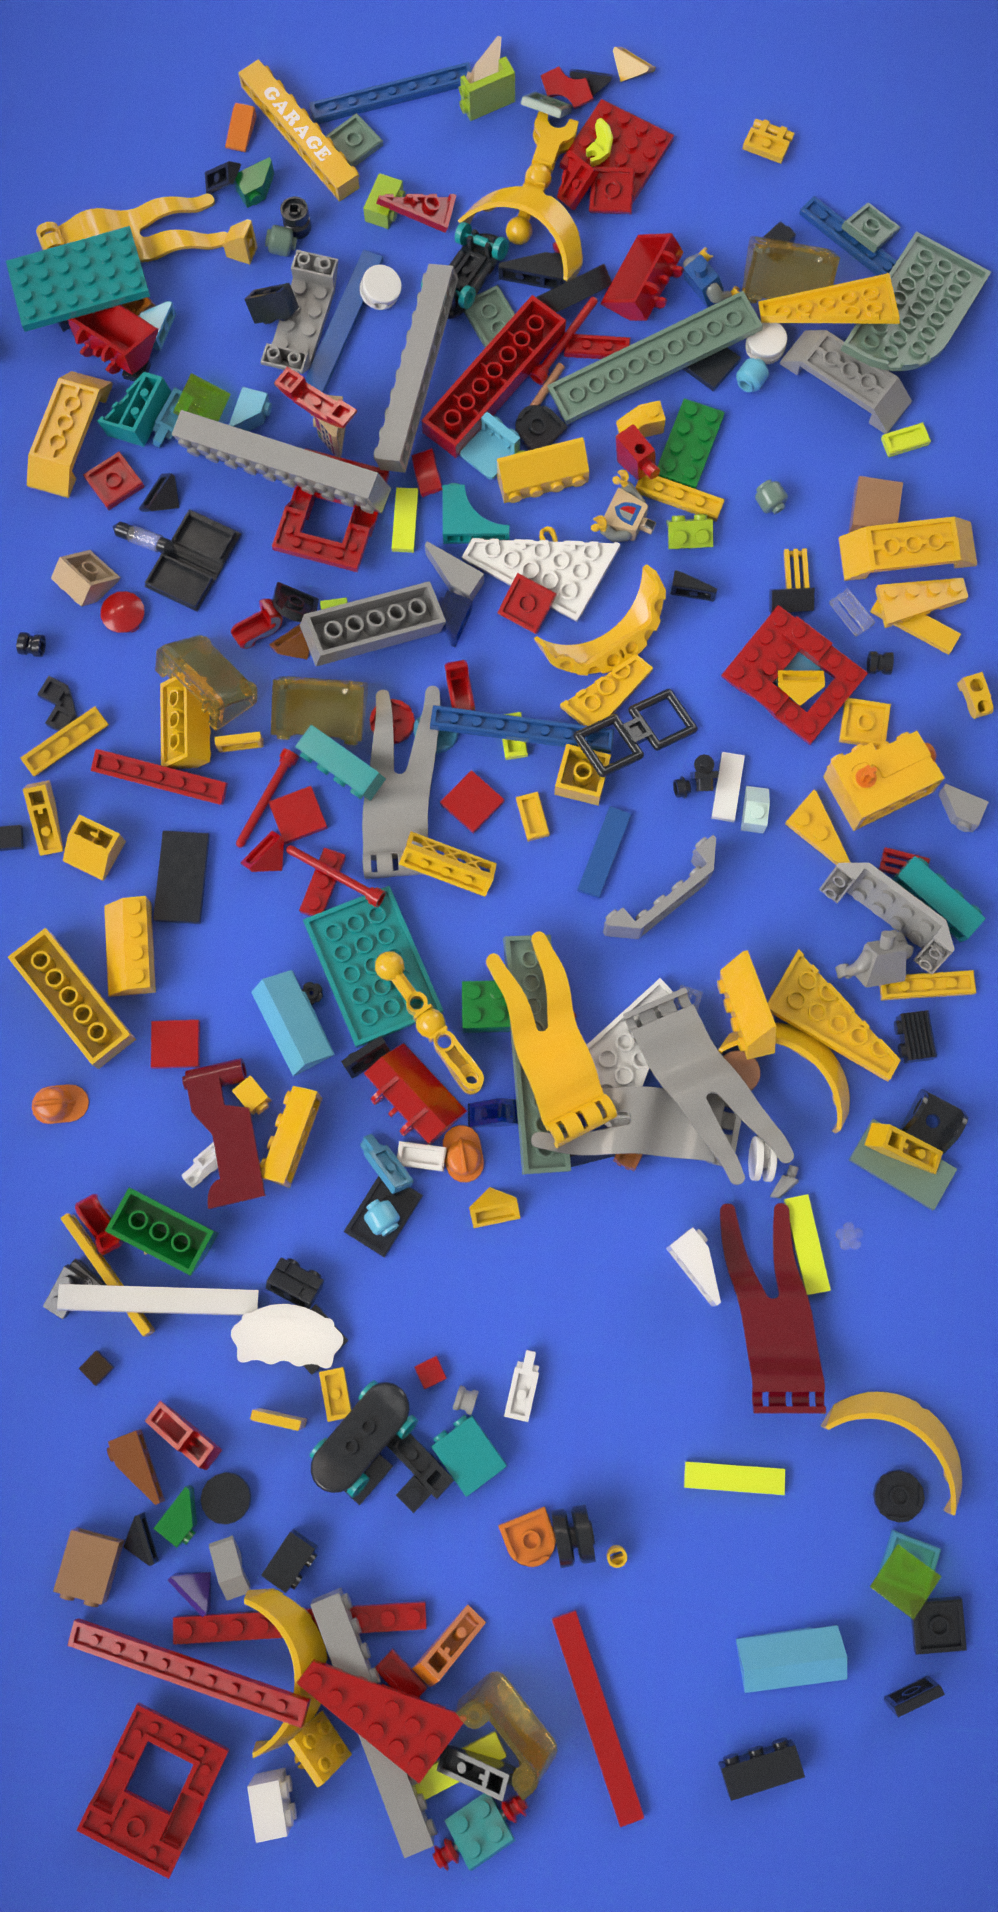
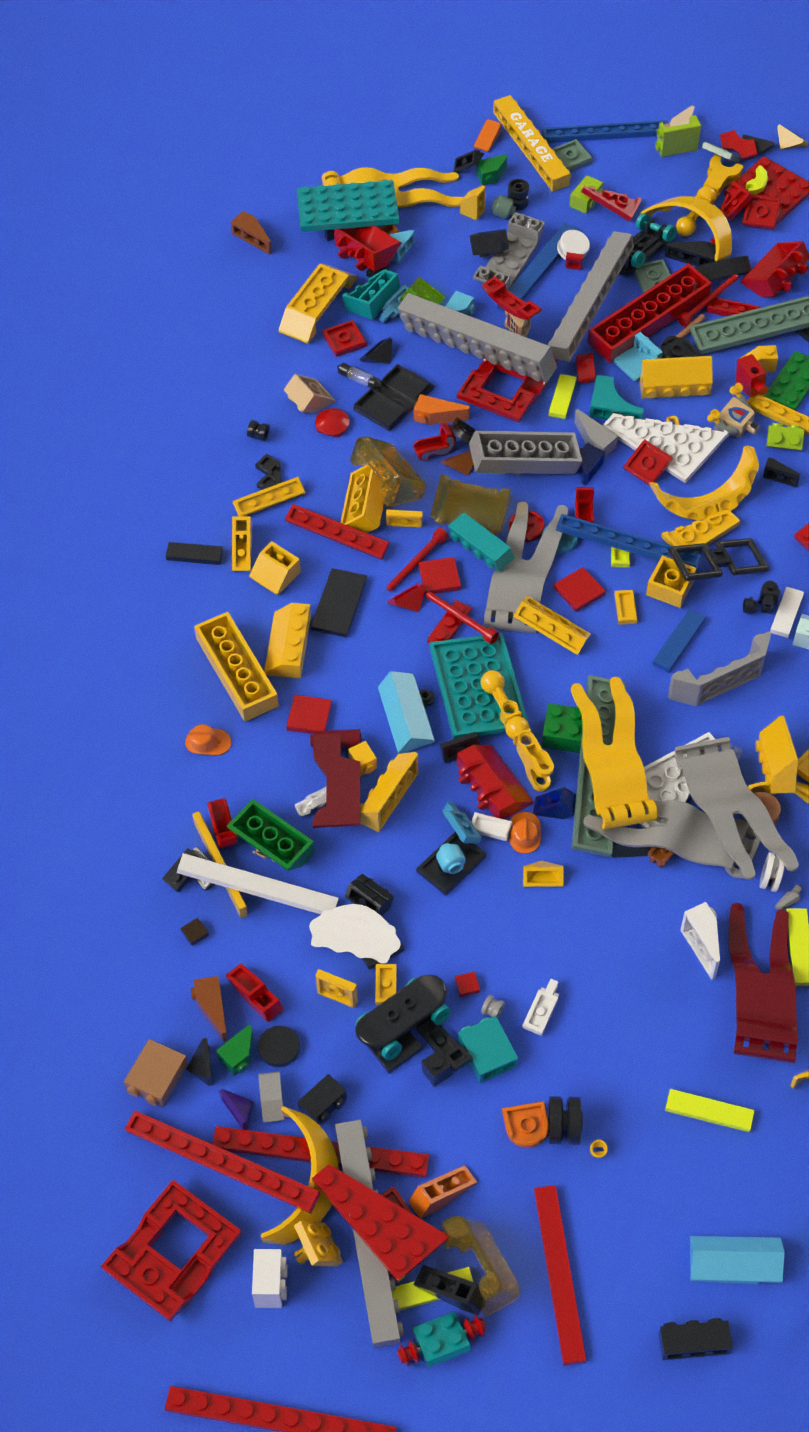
camera: 10 degrees right, 20 degrees down
none -> orange slope [413,394,470,425]
none -> red tile [565,252,583,270]

